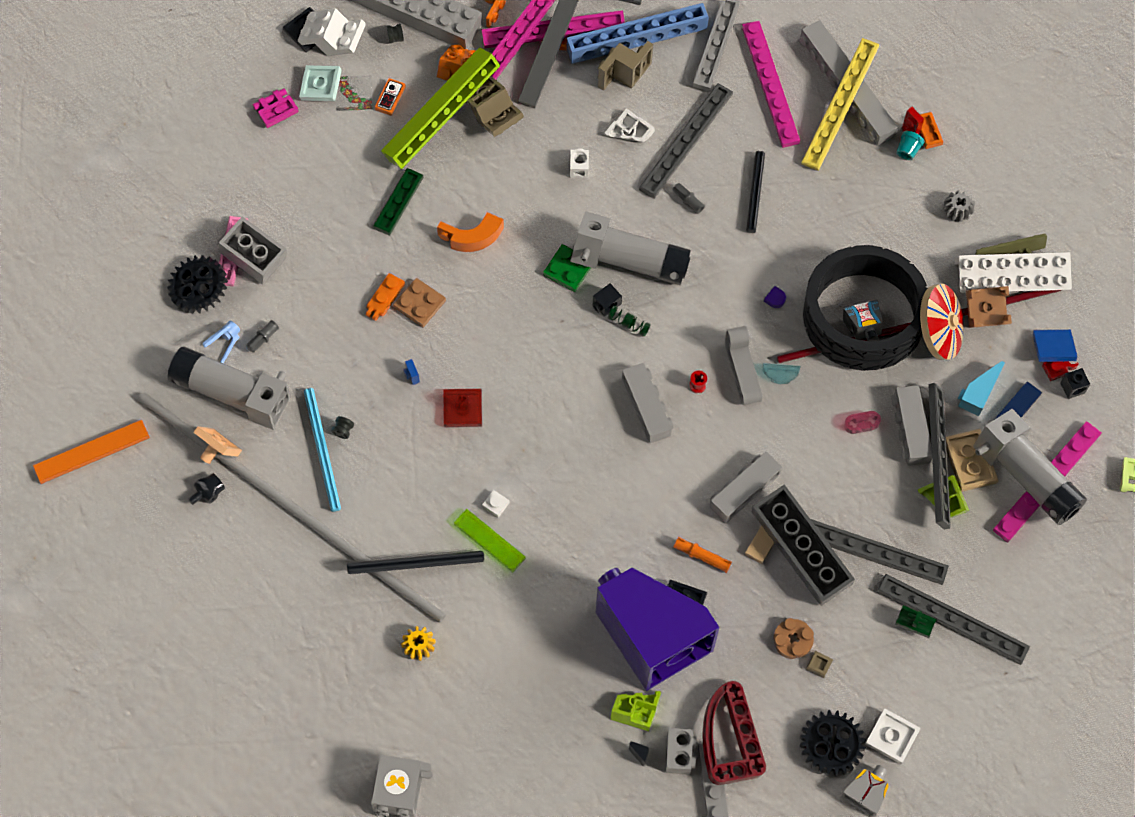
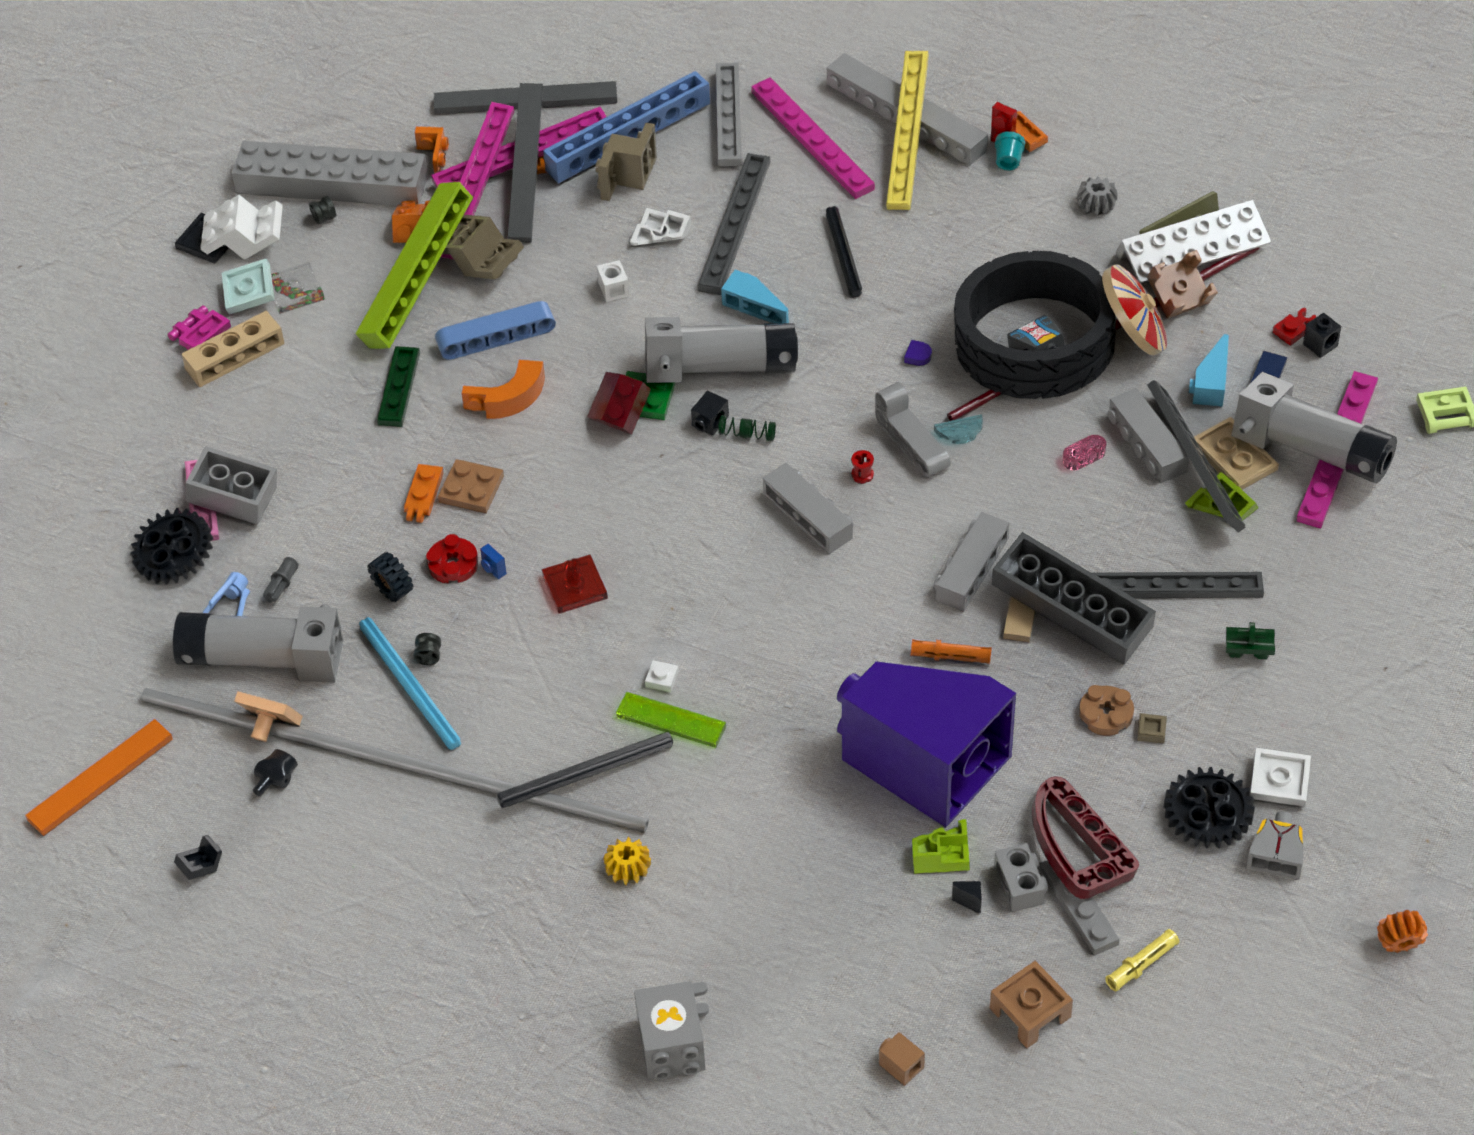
camera: 15 degrees left, 15 degrees down
tile [375,78,406,116] -> none
dark grey axle [672,183,705,214] -> none
dark grey tile [877,574,1030,665] -> none
blue tile [1032,329,1078,362] -> none
none -> black bracket [174,835,222,880]
none -> tan brick [181,310,285,388]
none -> black bush [367,552,414,602]
none -> red plate [426,534,479,583]
none -> medium blue beam [435,301,556,360]
none -> dark red slope [587,372,651,435]
none -> medium azure slope [721,270,789,323]

